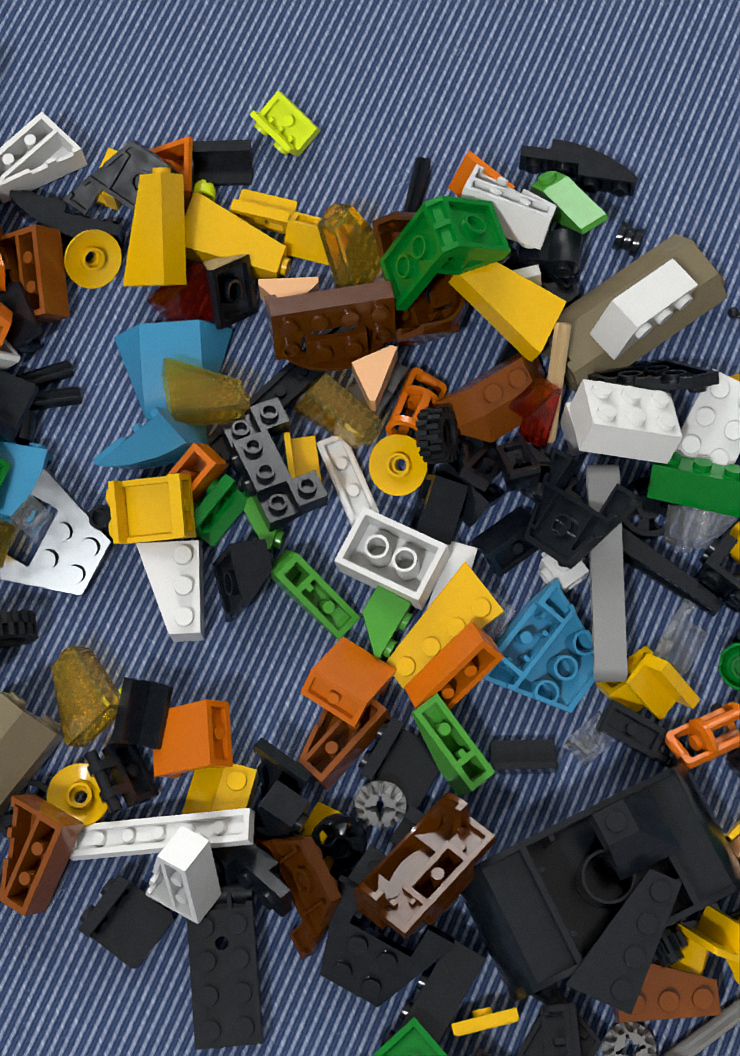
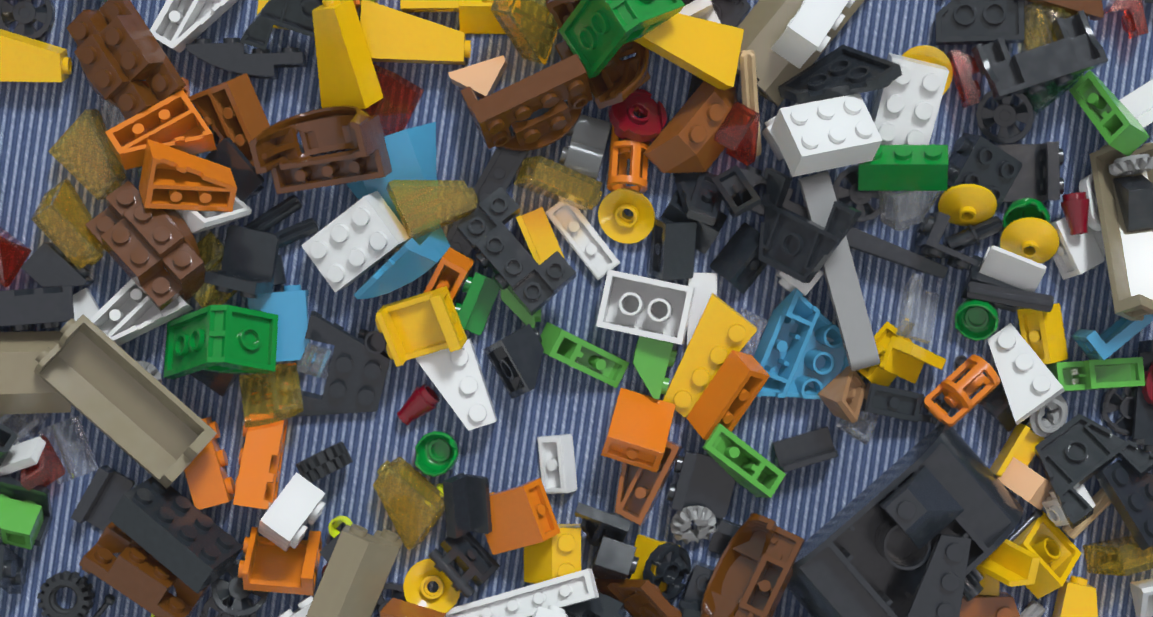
camera: 20 degrees left, 15 degrees up
yellow dish [64,229,122,289] -> none
black slope [203,254,258,330] -> none
light nougat slope [351,345,398,412] -> none
black tyre [415,406,461,464] -> none
none -> reddish brown piece [249,106,392,194]
none -> white brick [301,191,411,293]
none -> dark red cone [397,384,440,425]
none -> green hair [415,431,458,477]
none -> white slope [537,434,577,494]
none -> dark red plate [608,88,667,142]
none -> medium nougat slope [818,366,866,423]

